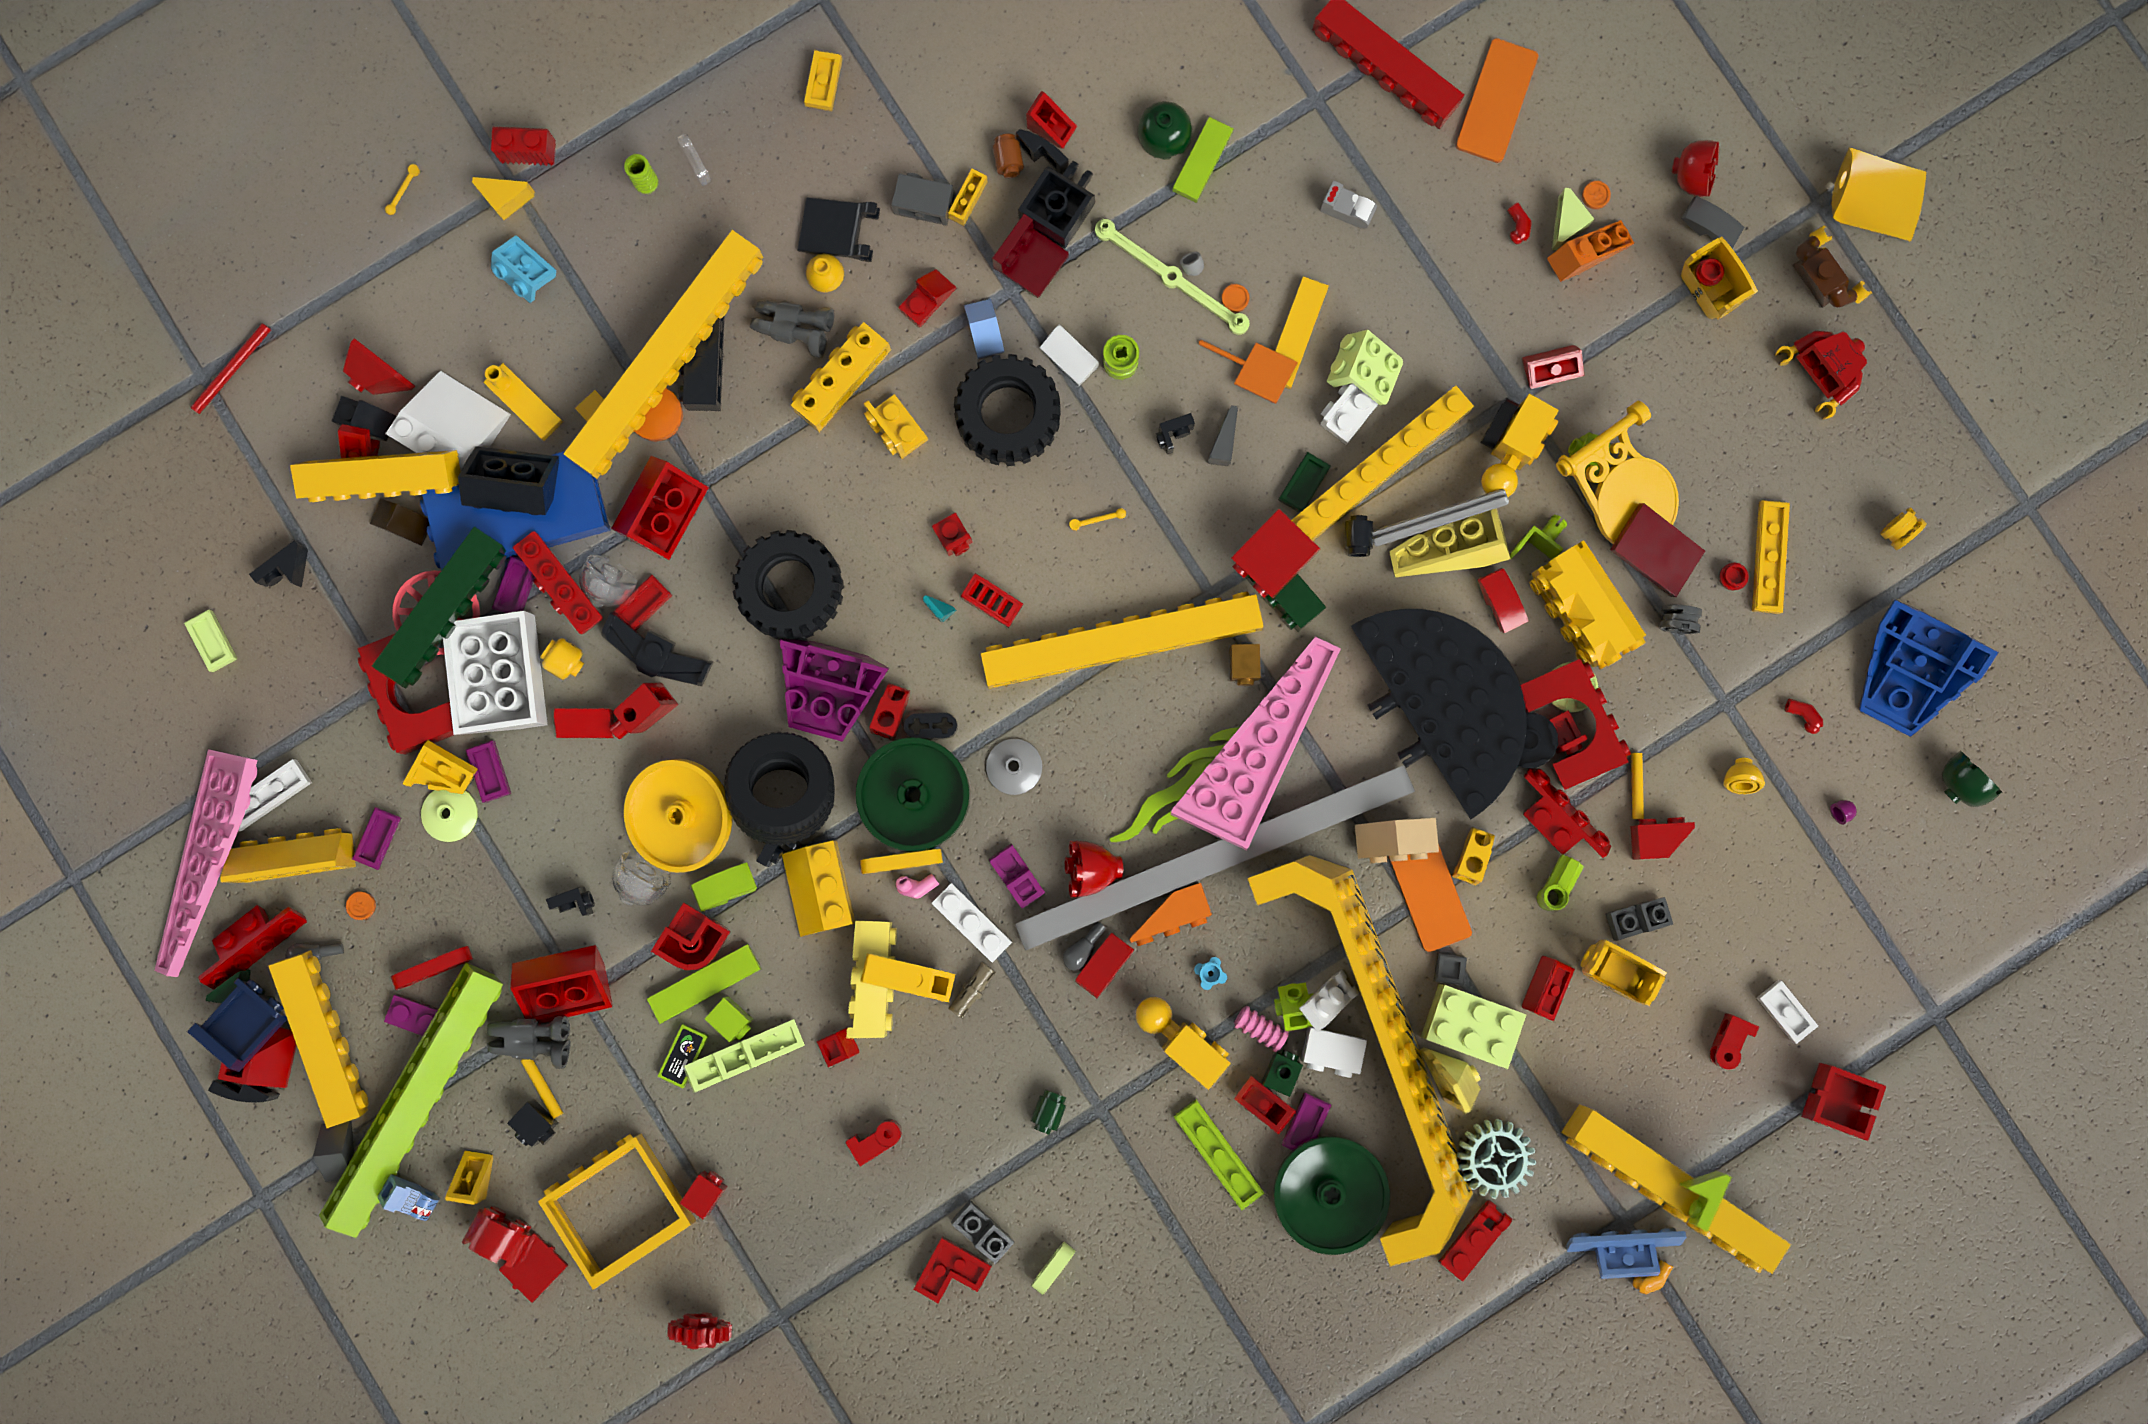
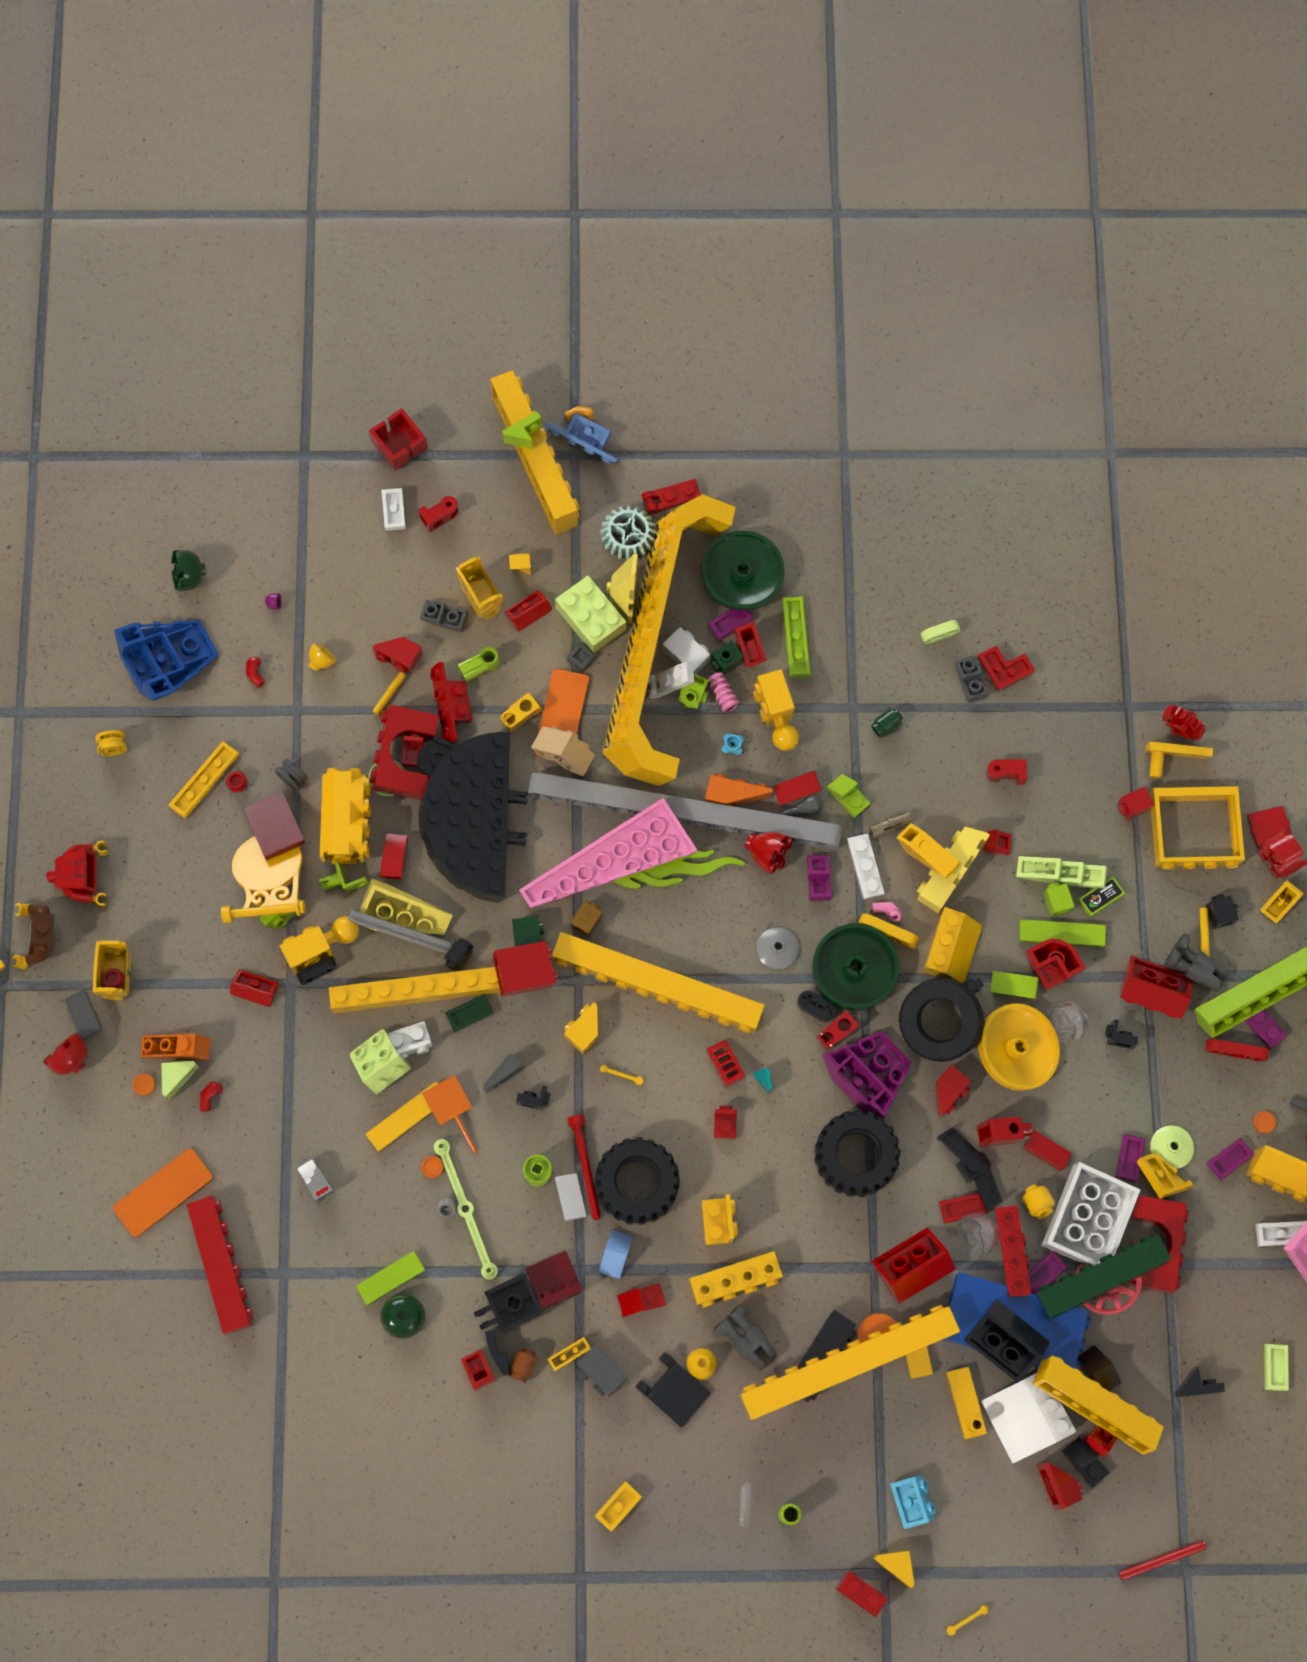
camera: 155 degrees left, 10 degrees down
none -> yellow slope [509,553,531,575]
none -> yellow slope [564,1002,598,1054]
none -> red piece [567,1114,601,1220]
none -> lime slope [826,774,871,818]
none -> red slope [935,1064,971,1117]
none -> yellow piece [1145,742,1213,778]

